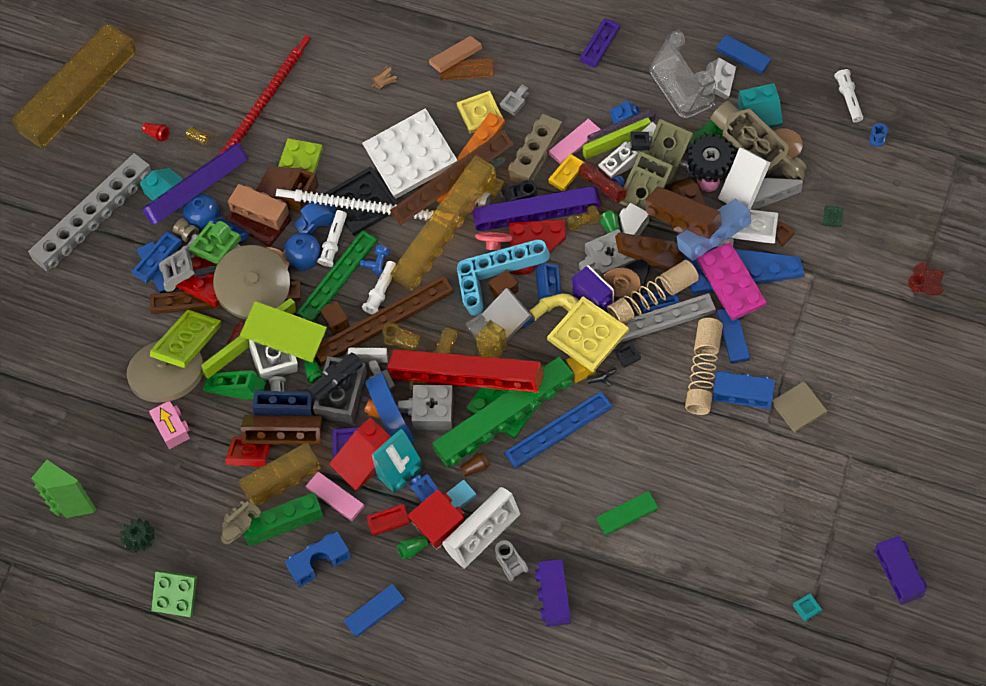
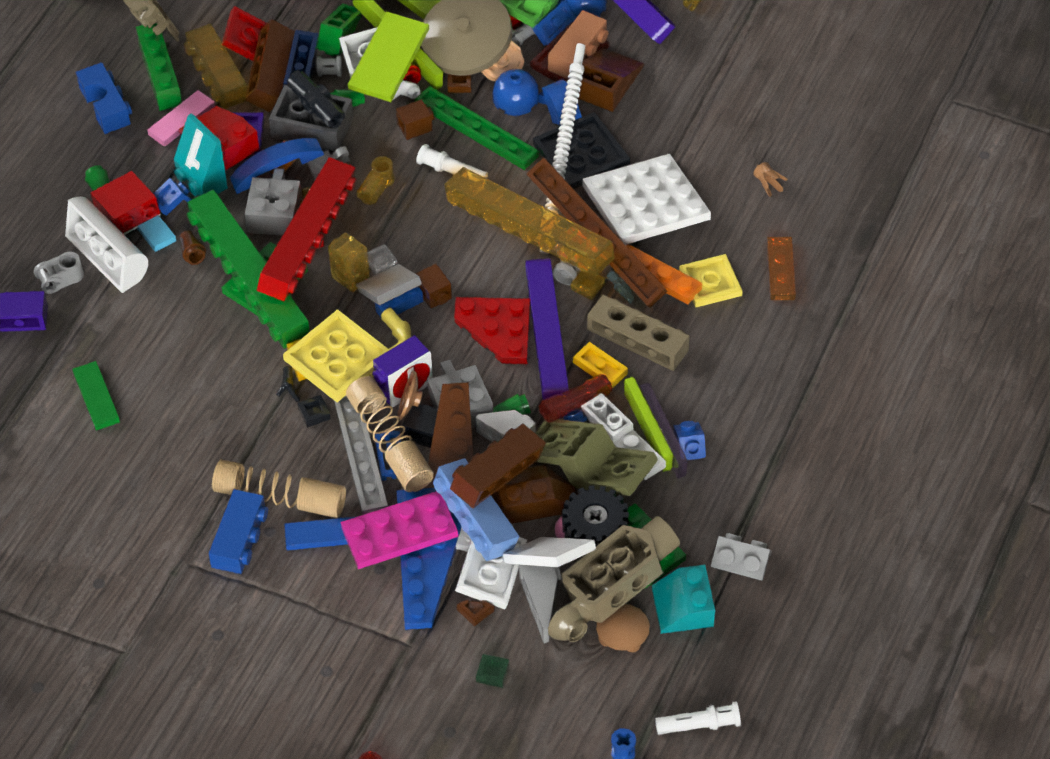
camera: 90 degrees right, 10 degrees down
red hose [219,35,311,154] -> none
lime plate [278,138,323,173] -> none
reddish brown plate [316,275,454,365] -> none
white pin [317,210,347,267] -> none
blue tile [344,584,405,638] -> none
white tile [348,348,388,363] -> none
blue piece [360,245,390,275] -> none
red tile [366,504,410,536] -> none
nougat tile [429,36,482,73] -> none
clear yellow piece [433,327,458,354] -> none
medium azure beam [457,240,550,316] -> none
coral piece [475,232,512,250] -> none
light grey plate [500,84,529,116] -> none
black piece [501,180,538,202] -> none
blue tile [504,391,612,469] -> none
blue slope [536,263,561,301] -> none
bright pink tile [549,119,601,165] -> none
clear yellow piece [567,205,600,231] -> none
dark purple plate [580,18,620,68] -> none
black plate [629,132,650,151] -> none
clear windscreen [650,29,716,118] -> none
blue tile [716,35,771,75] -> none
dark tan tile [772,381,827,433] -> none

